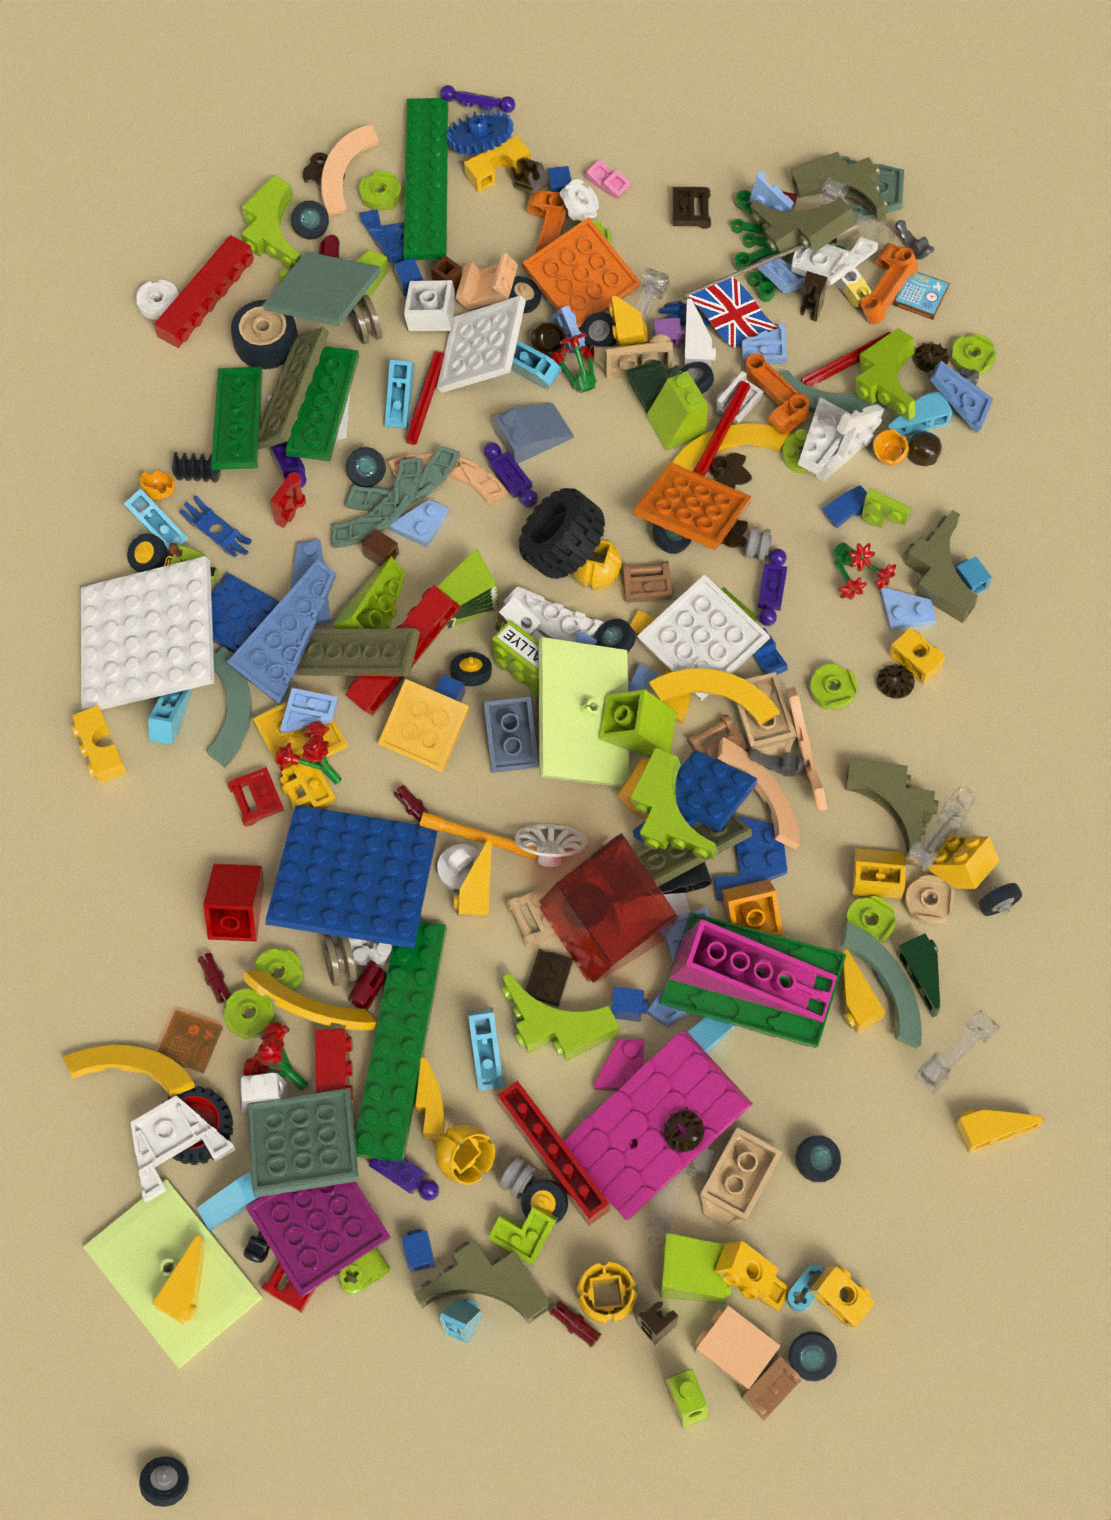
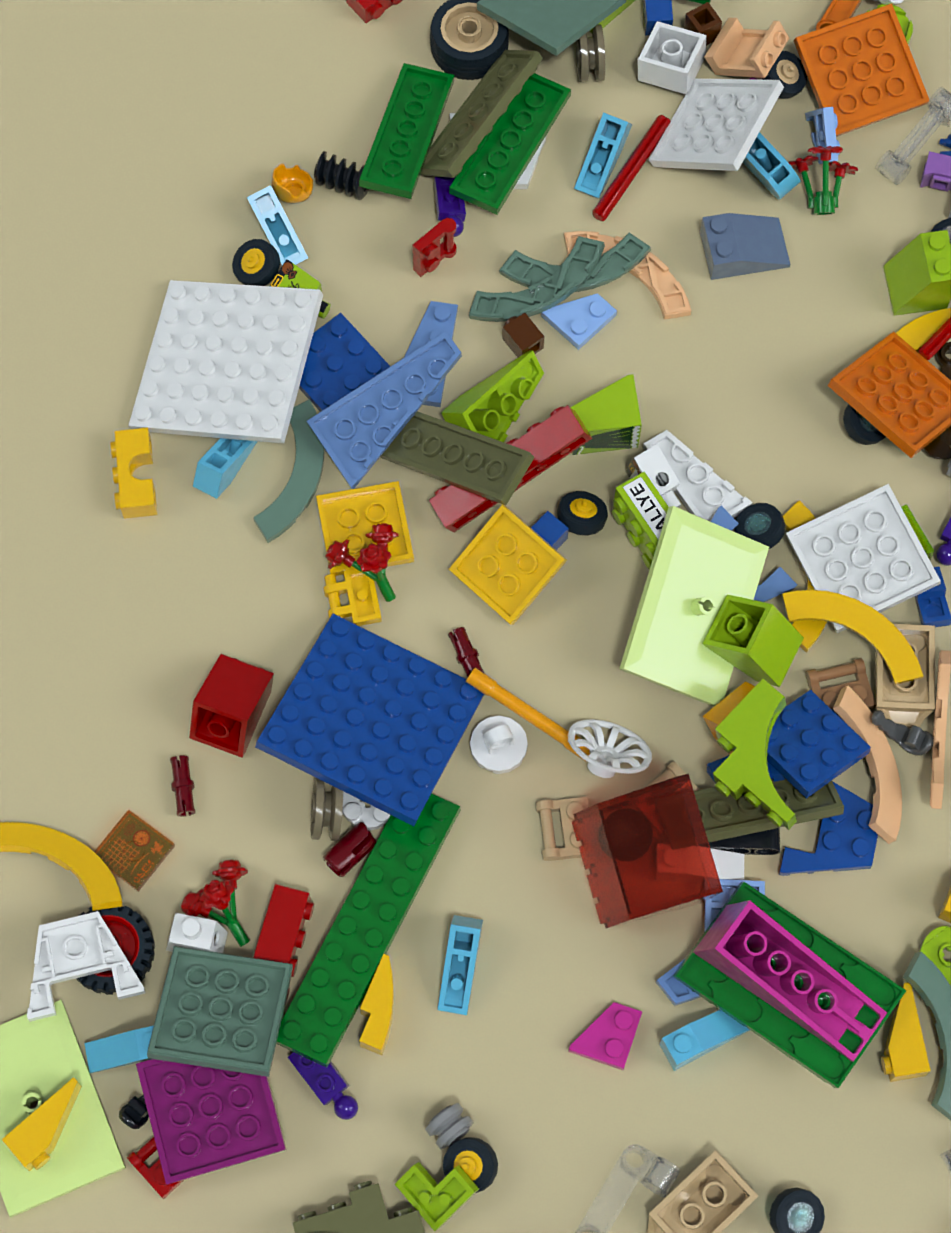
camera: 15 degrees right, 5 degrees up
blue piece [179,496,252,557] -> none
lime plate [224,988,275,1040] -> none
red plate [227,767,284,827] -> none
yellow tile [243,971,377,1030] -> none
lime plate [254,948,304,991] -> none
light blue wing [280,688,339,733] -> none
lime piece [340,1248,391,1295] -> none
black wheel [346,447,386,487] -> none
blue brick [402,1229,436,1273] -> none
yellow piece [432,1124,495,1185] -> none
yellow slope [453,841,492,917] -> none
dark purple plate [483,442,538,507] -> none
sand blue slope [484,696,539,773] -> none
red brick [497,1081,610,1226] -> none
lime arch [500,973,620,1061] -> none
black tyre [519,488,605,579] -> none
dark brown plate [525,949,573,1007] -> none
dark brown hair [531,322,566,356] -> none
dark pink piece [564,1031,753,1220] -> none
yellow piece [572,539,622,590] -> none
black wheel [581,312,617,347] -> none
tan slope [594,334,673,379] -> none
yellow slope [609,296,649,346] -> none
blue brick [611,987,648,1022] -> none
medium nougat plate [623,561,672,603] -> none
clear green torso [626,360,681,414] -> none
dark brown gear [663,1110,704,1152] -> none
light orange slope [722,879,783,936] -> none

